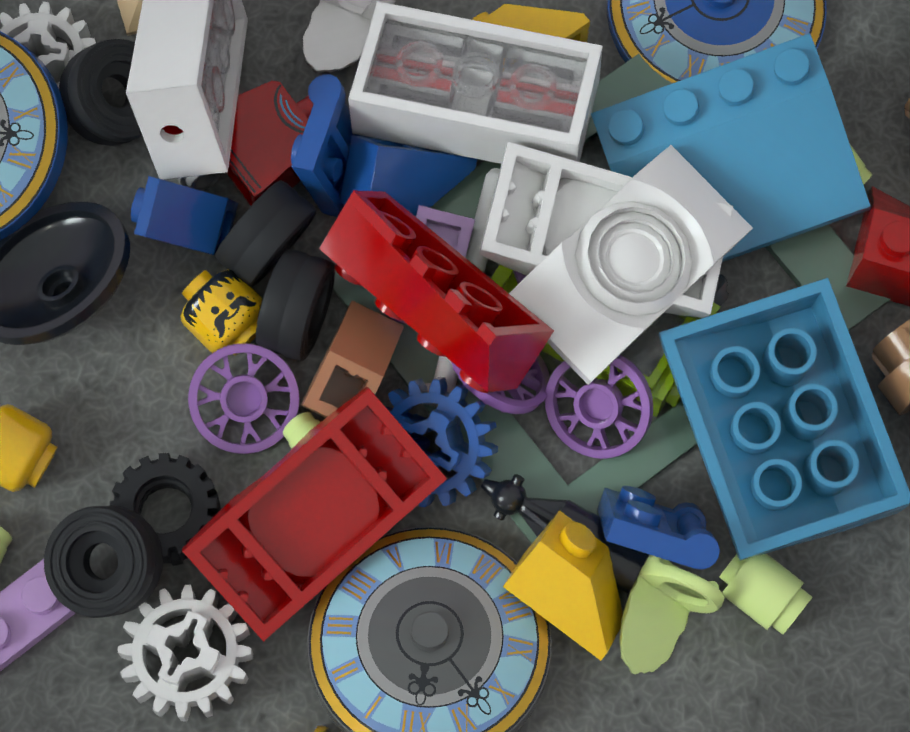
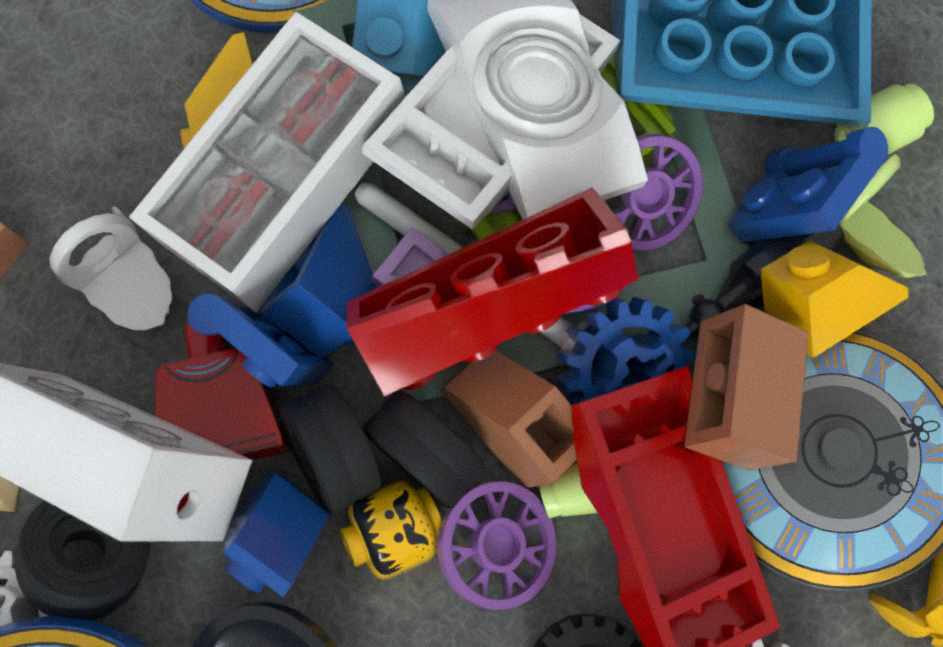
camera: 65 degrees left, 5 degrees up
none -> nougat brick [684,304,808,471]

